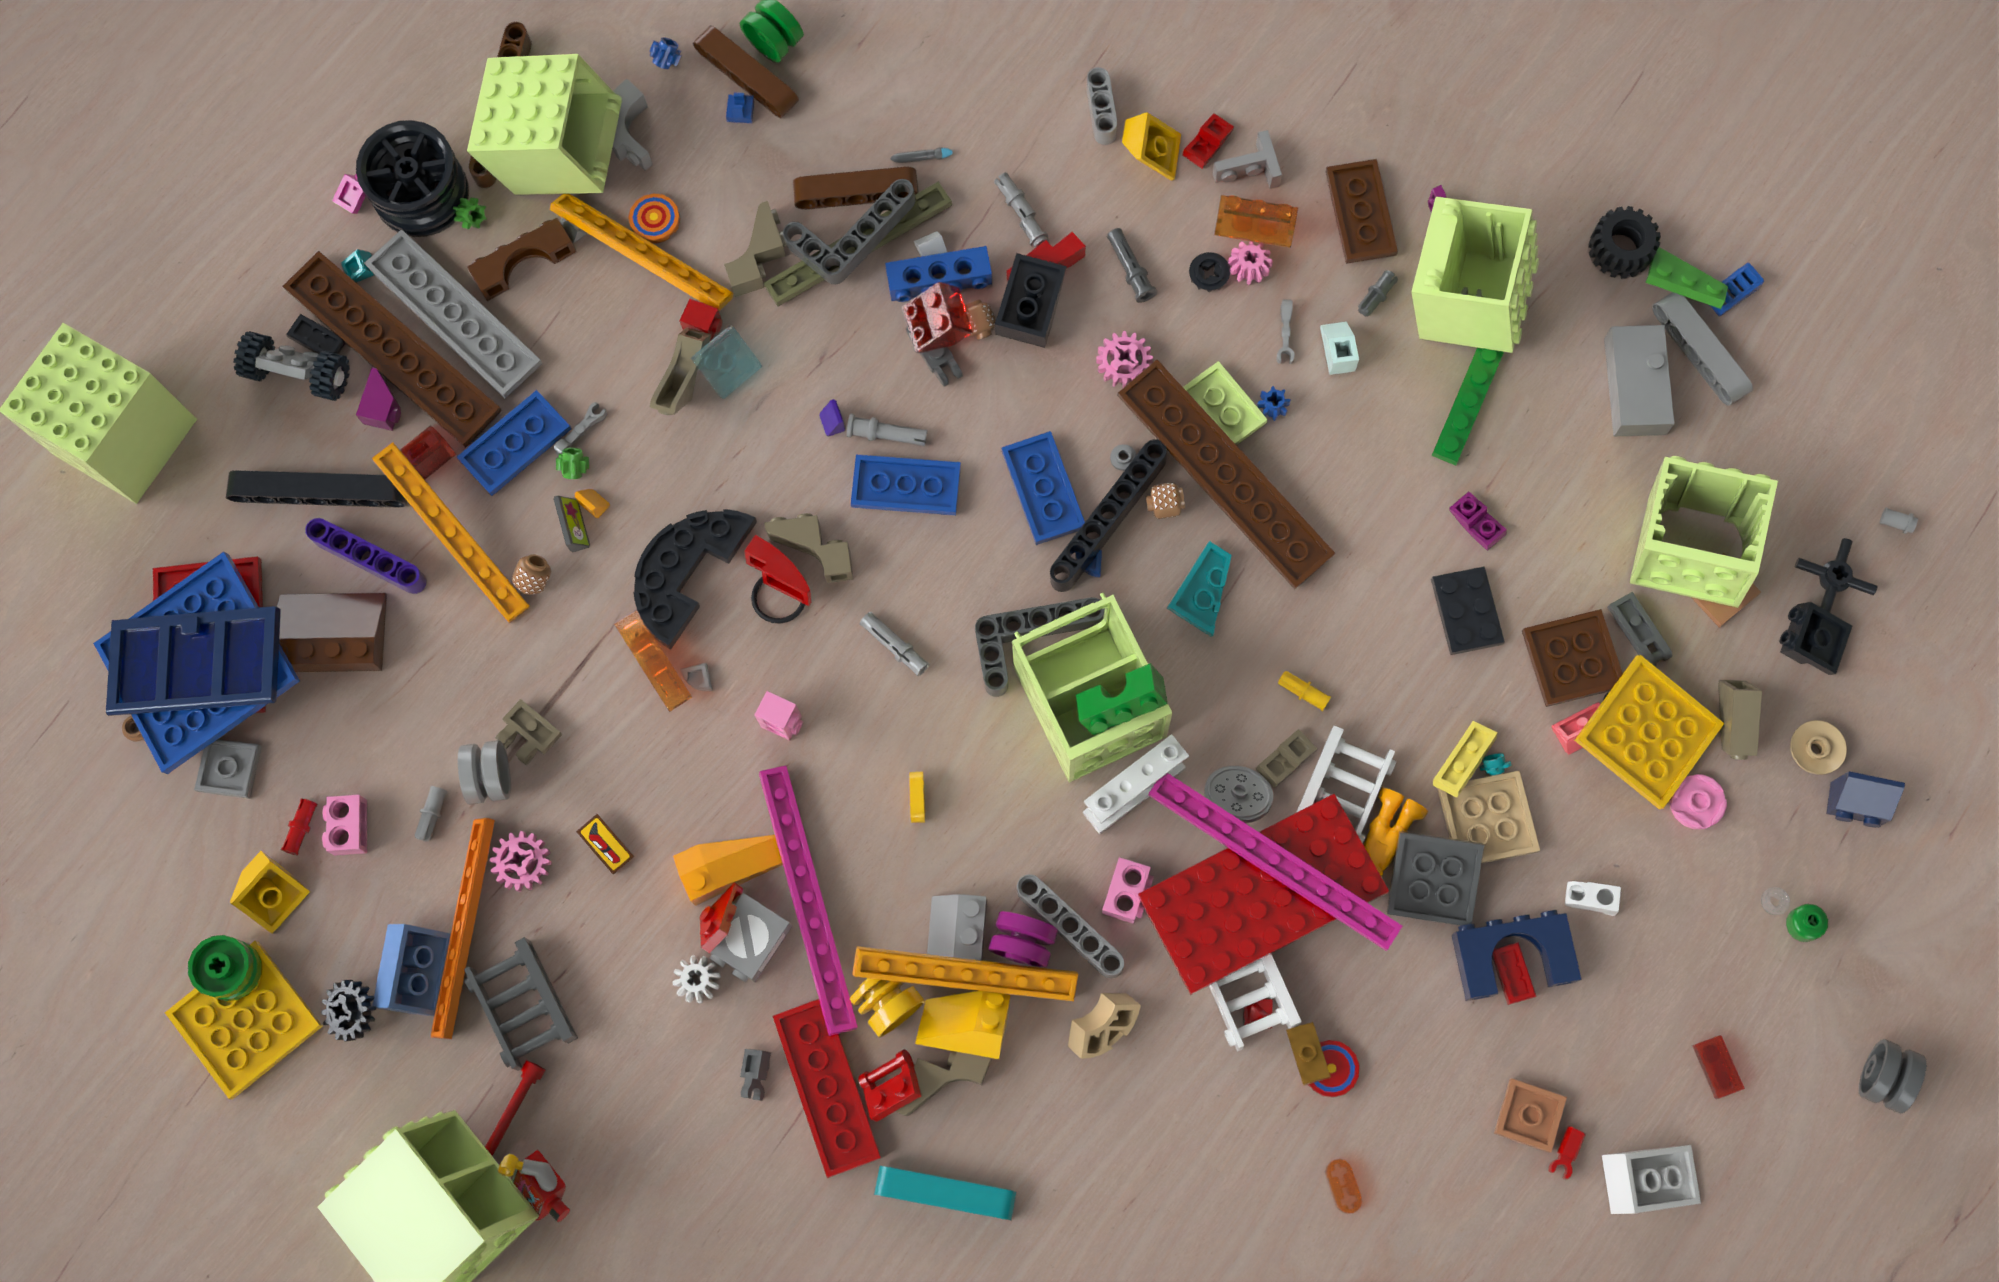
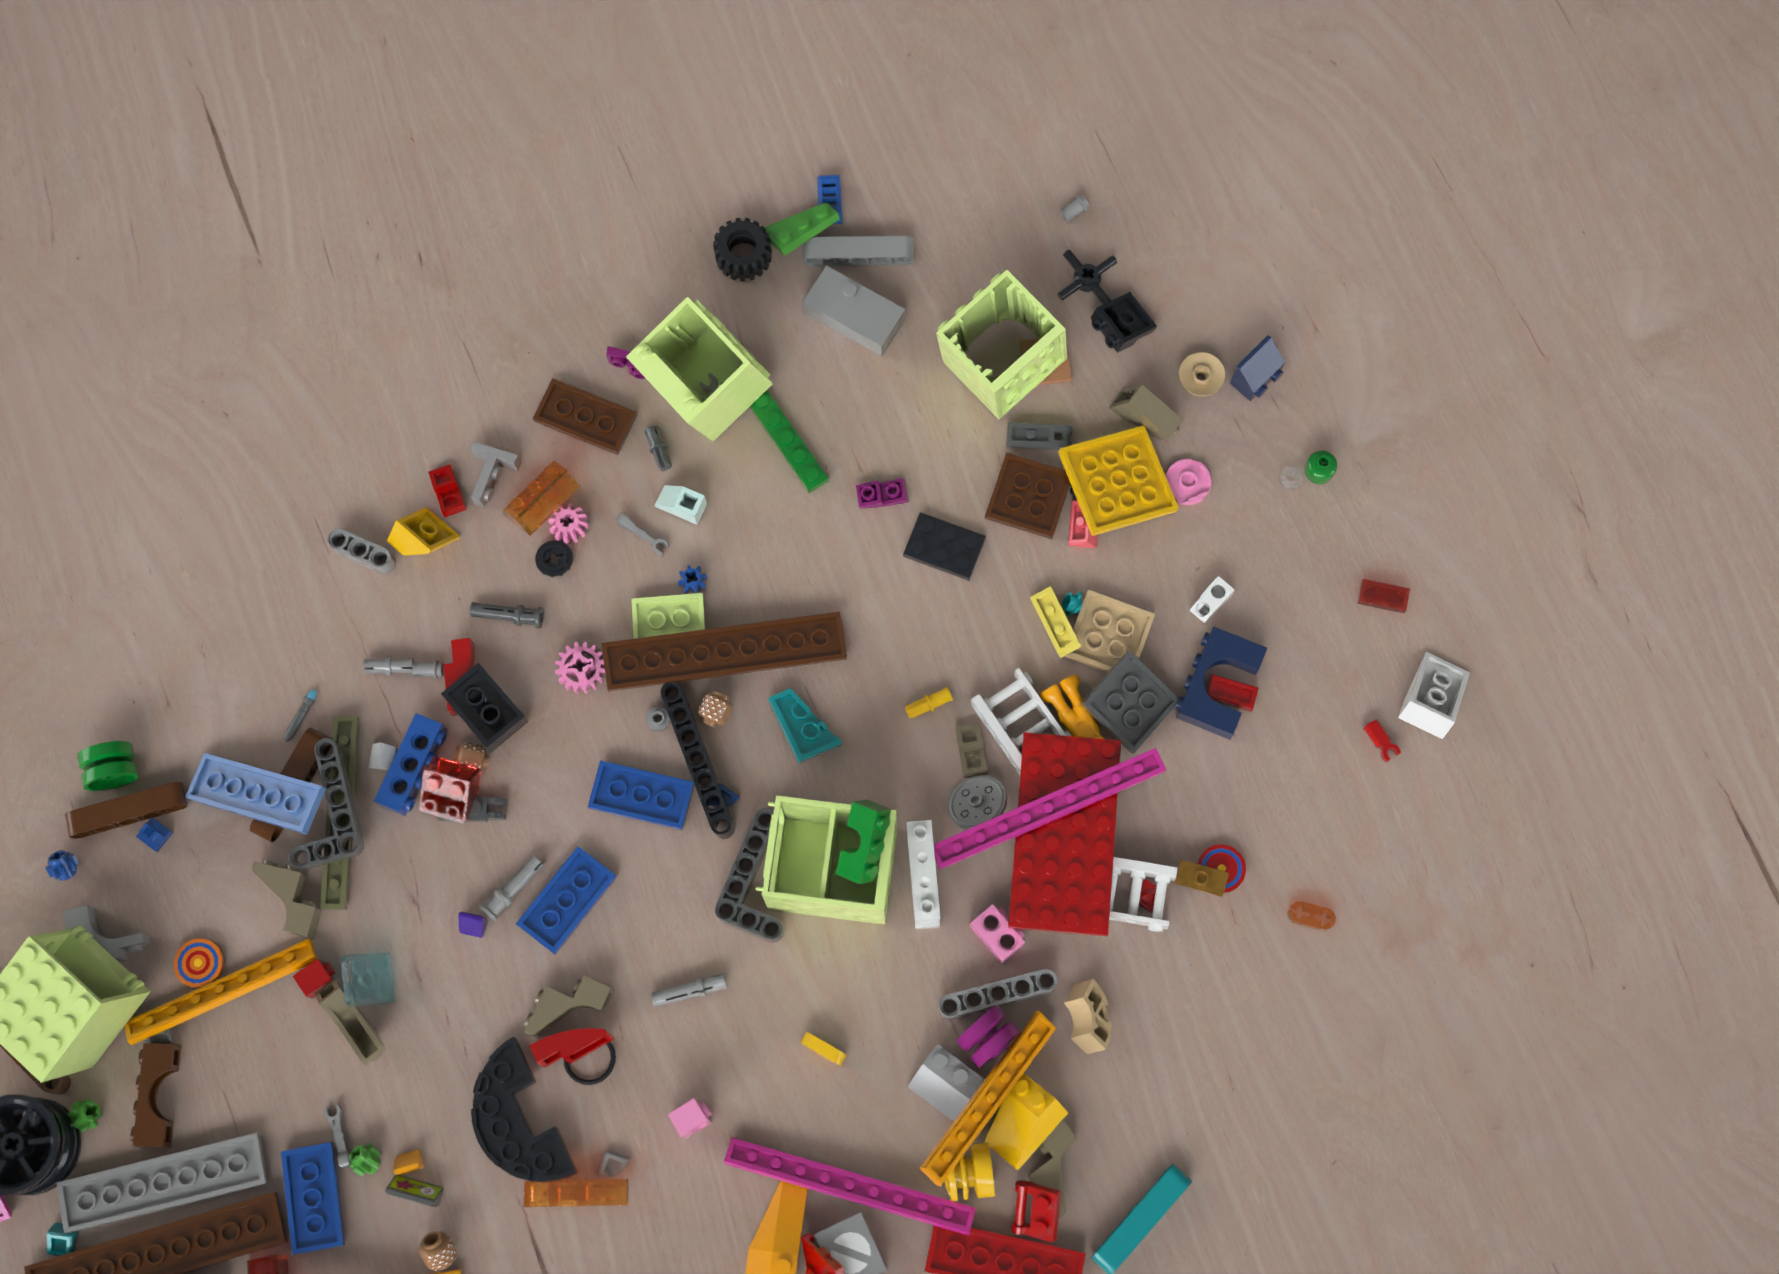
camera: 60 degrees left, 0 degrees up
nougat plate [1494,1078,1567,1153] -> none
dark grey wheel [1859,1039,1927,1114] -> none
none -> medium blue plate [185,753,326,835]

